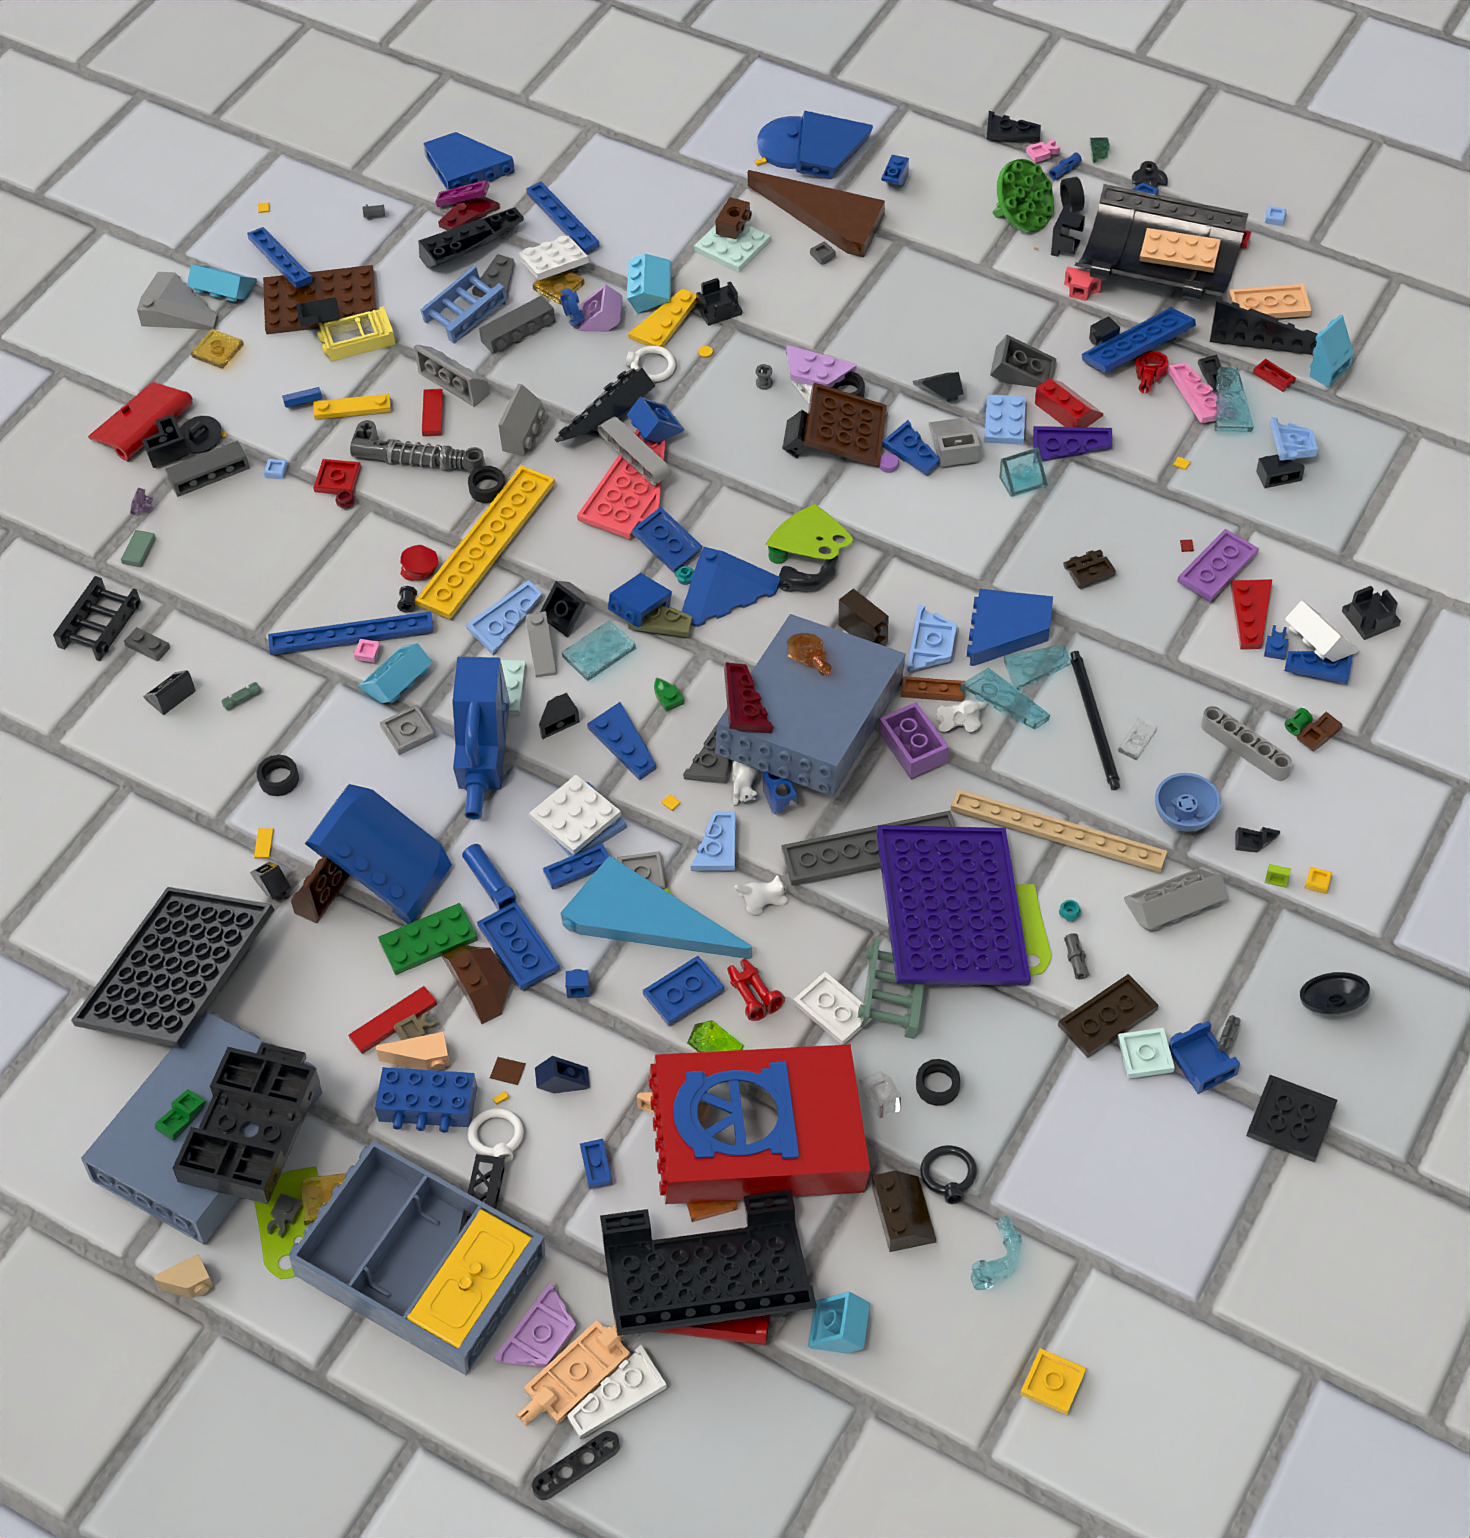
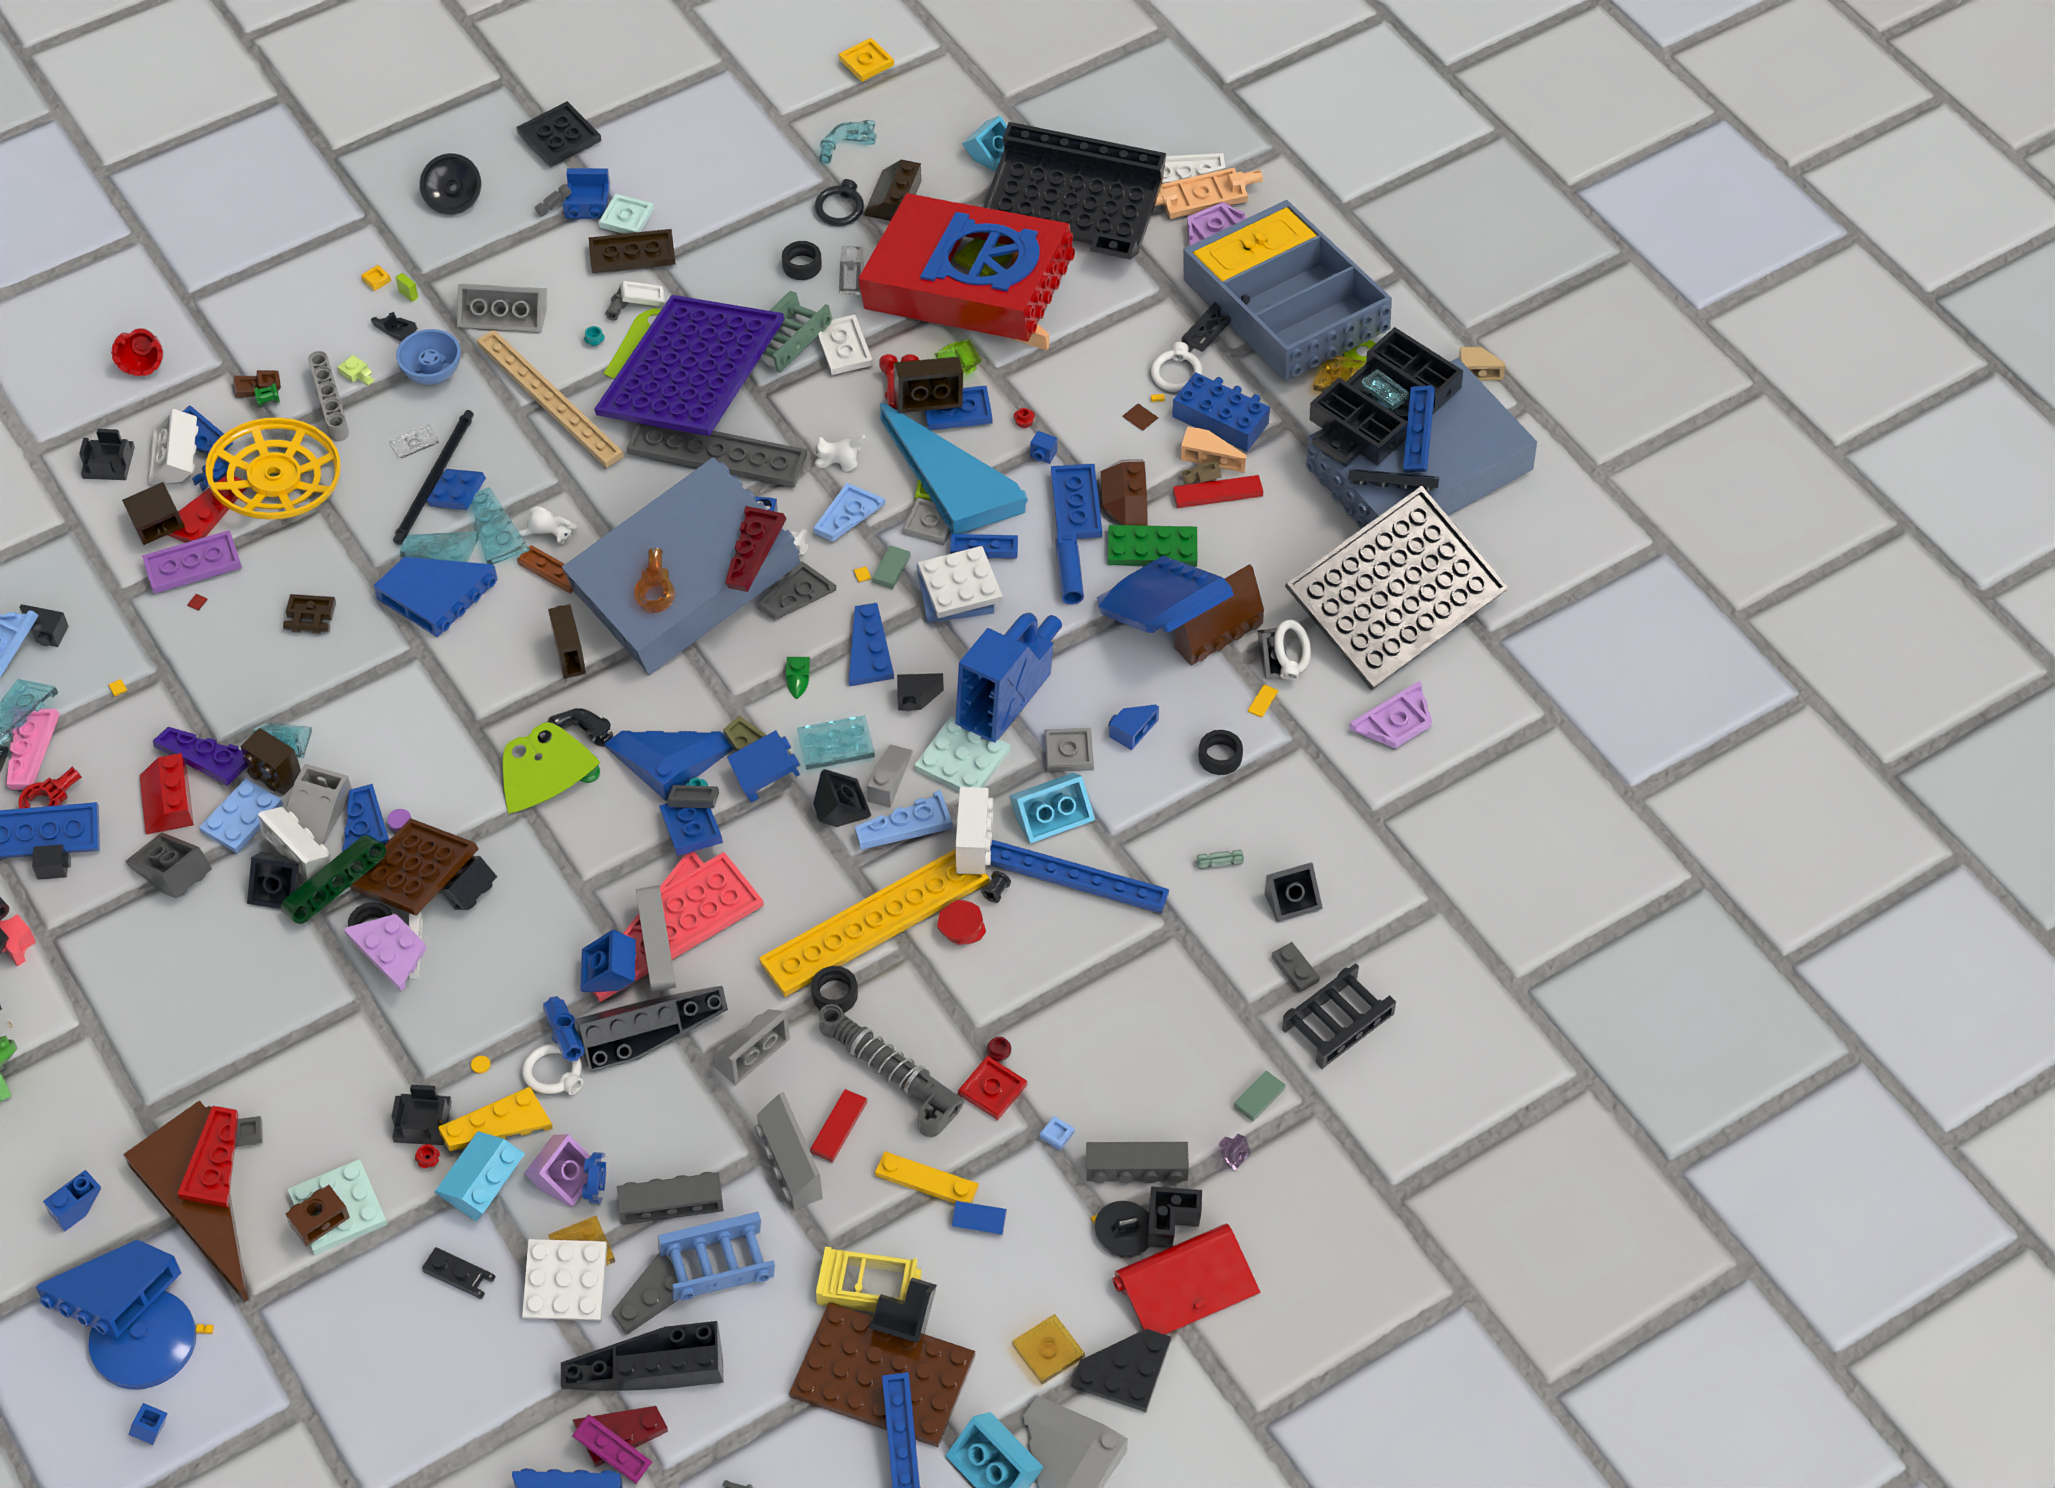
camera: 155 degrees left, 0 degrees up
green slope [155,1089,206,1141] -> none
bright pink plate [354,639,381,663] -> none
blue plate [526,181,600,254] -> none
black beam [532,1431,620,1500] -> none
dark blue slope [535,1056,590,1094] -> none
blue plate [580,1138,612,1189] -> none
dark grey bush [755,364,773,390] -> none
medium lavender brick [879,702,949,779] -> none
light blue wing [907,605,957,671] -> none
none -> red hair [111,328,164,376]
none -> dark brown brick [122,482,185,545]
none -> blue plate [128,1403,168,1445]
none -> red wing [177,1105,239,1208]
none -> yellow dish [206,417,341,520]
none -> dark brown brick [240,728,301,795]
none -> white slope [258,807,330,881]
none -> dark green beam [281,835,386,924]
none -> yellowish green plate [337,355,374,386]
none -> red plate [415,1144,440,1169]
none -> black hinge [422,1247,496,1299]
none -> blue plate [427,469,486,510]
none -> blue piece [543,996,584,1062]
none -> white tile [620,281,665,307]
none -> dark grey tile [667,785,719,808]
none -> sand green tile [872,545,911,589]
none -> dark brown brick [894,356,963,413]
none -> white brick [956,787,993,874]
none -> red plate [1013,408,1035,428]
none -> black plate [1071,1329,1172,1412]
none -> blue slope [1108,704,1159,750]
none -> white piece [1274,620,1311,680]
none -> black plate [1348,469,1439,491]
none -> lavender wing [1349,681,1432,748]
none -> clear light blue plate [1361,369,1409,410]
none -> blue plate [1403,385,1435,473]

